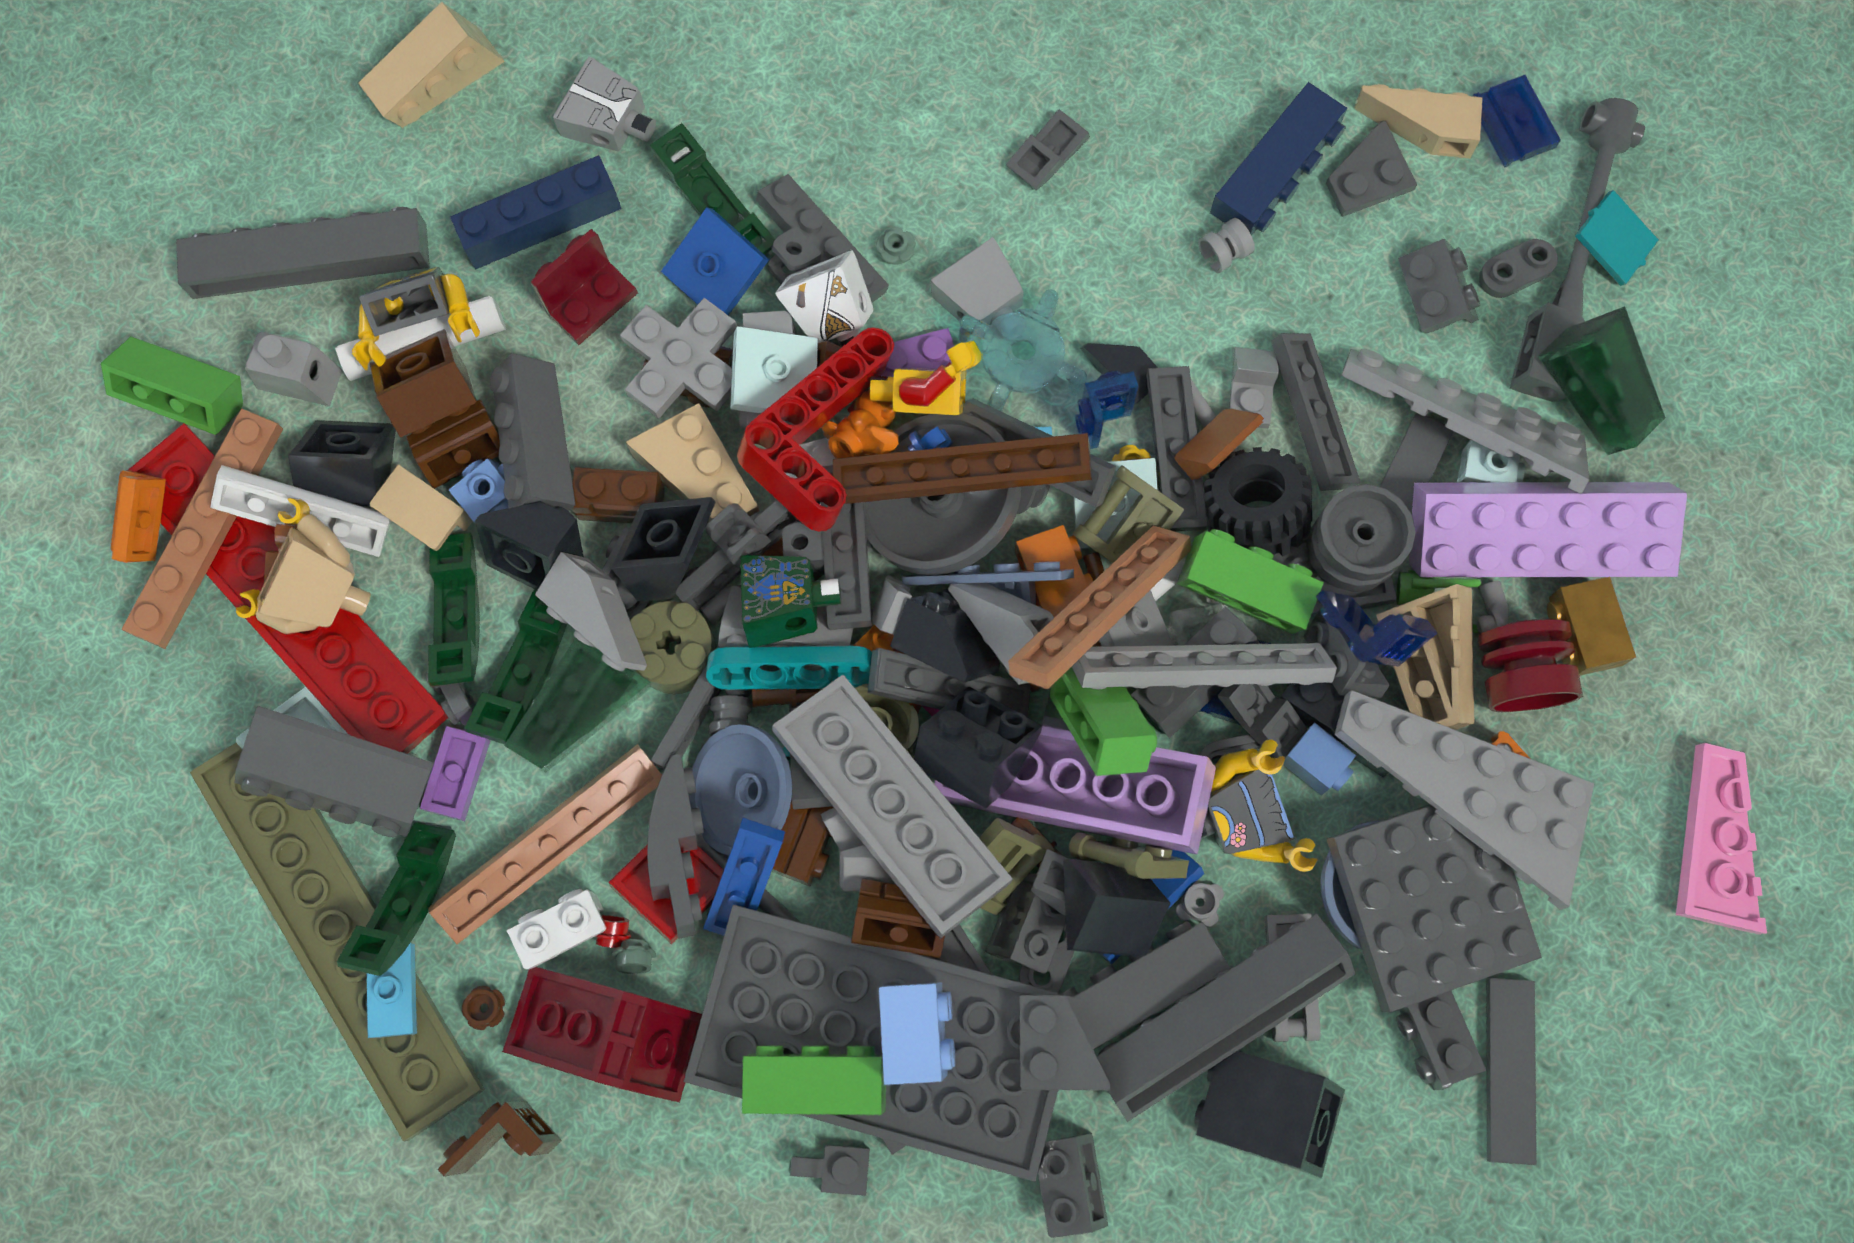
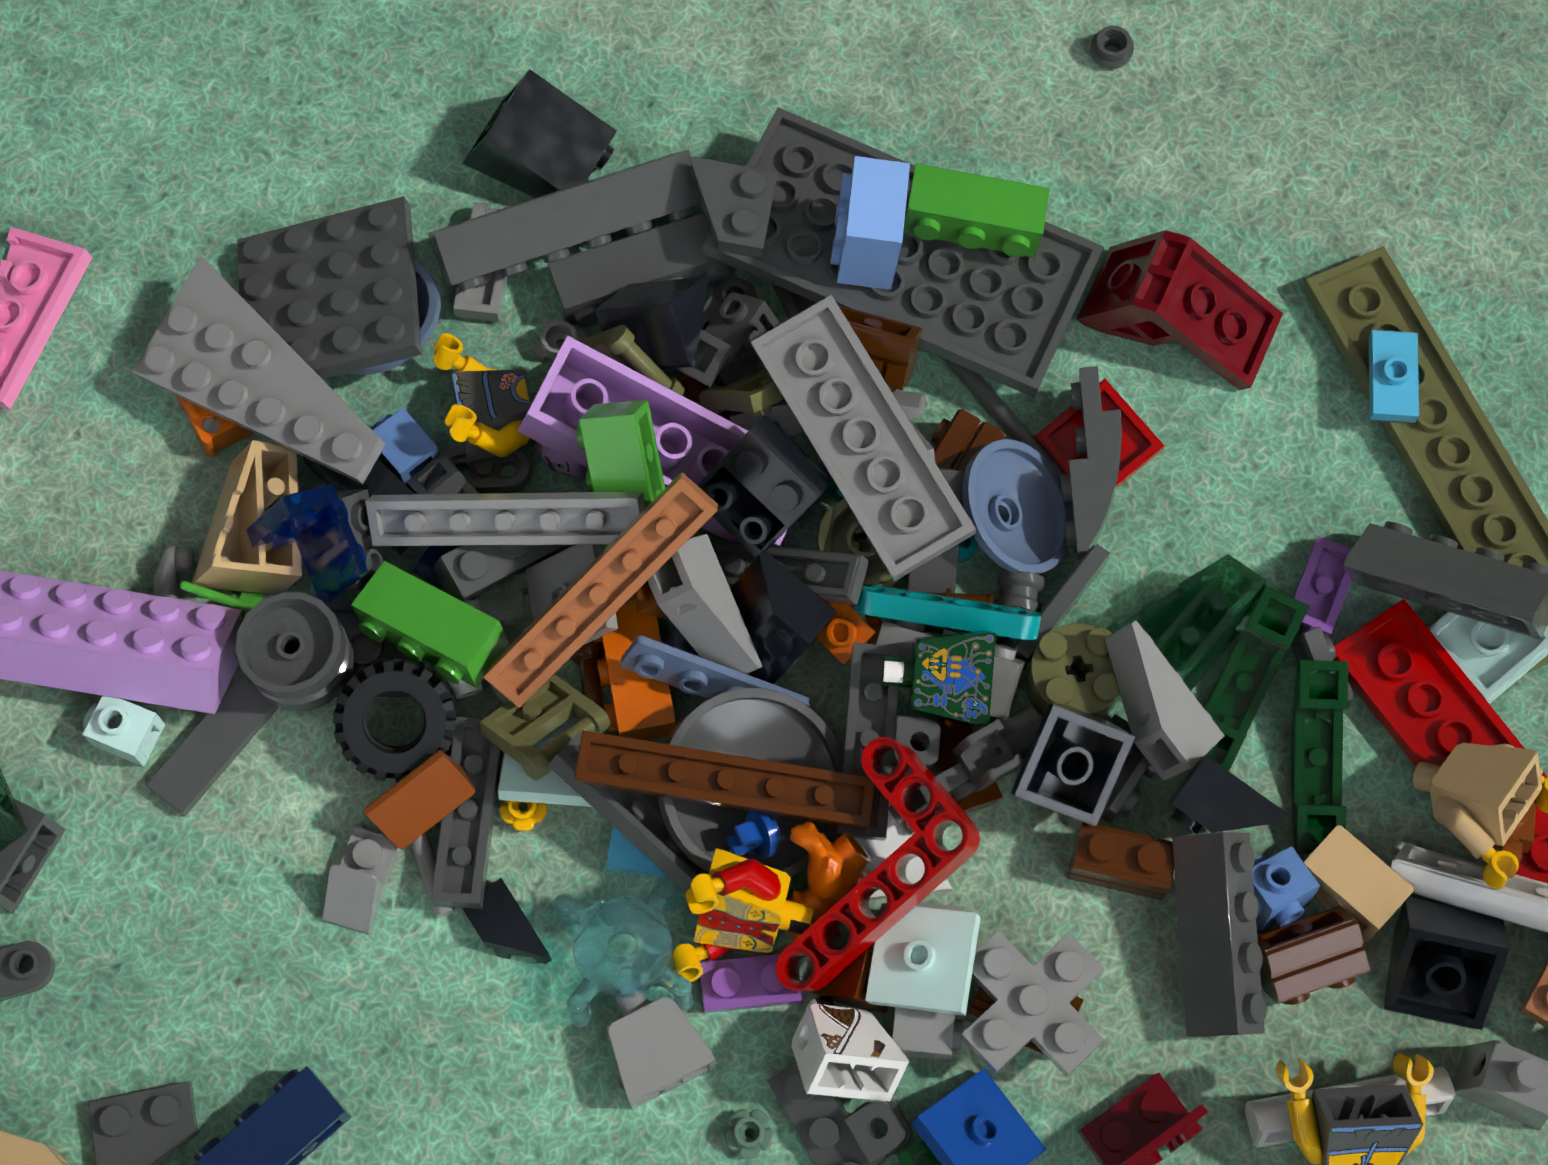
camera: 175 degrees left, 5 degrees down
dark green slope [336,822,456,976] -> none
reddish brown brick [370,329,477,438] -> none
nougat plate [428,744,662,944] -> none
reddish brown bracket [437,1101,562,1177] -> none
reddish brown plate [462,986,505,1030] -> none
white bracket [507,889,606,970] -> none
red plate [595,915,632,948] -> none
sand green plate [612,939,656,974] -> none
tan wedge [626,403,760,523] -> none
blue plate [703,818,785,936] -> none
dark grey plate [790,1145,870,1196] -> none
light grey slope [872,575,912,635] -> none
dark grey bracket [1038,1133,1108,1238] -> none
clear blue bracket [1075,371,1138,449] -> none
light grey wheel [1198,218,1255,273] -> none
dark grey plate [1271,333,1361,491] -> none
light grey wing [1342,349,1589,494] -> none
dark grey bracket [1396,991,1487,1090] -> none
dark grey bracket [1398,238,1480,334] -> none
dark red wheel [1477,619,1583,713] -> none
dark grey tile [1486,978,1537,1165] -> none
pearl gold brick [1547,577,1636,676] -> none

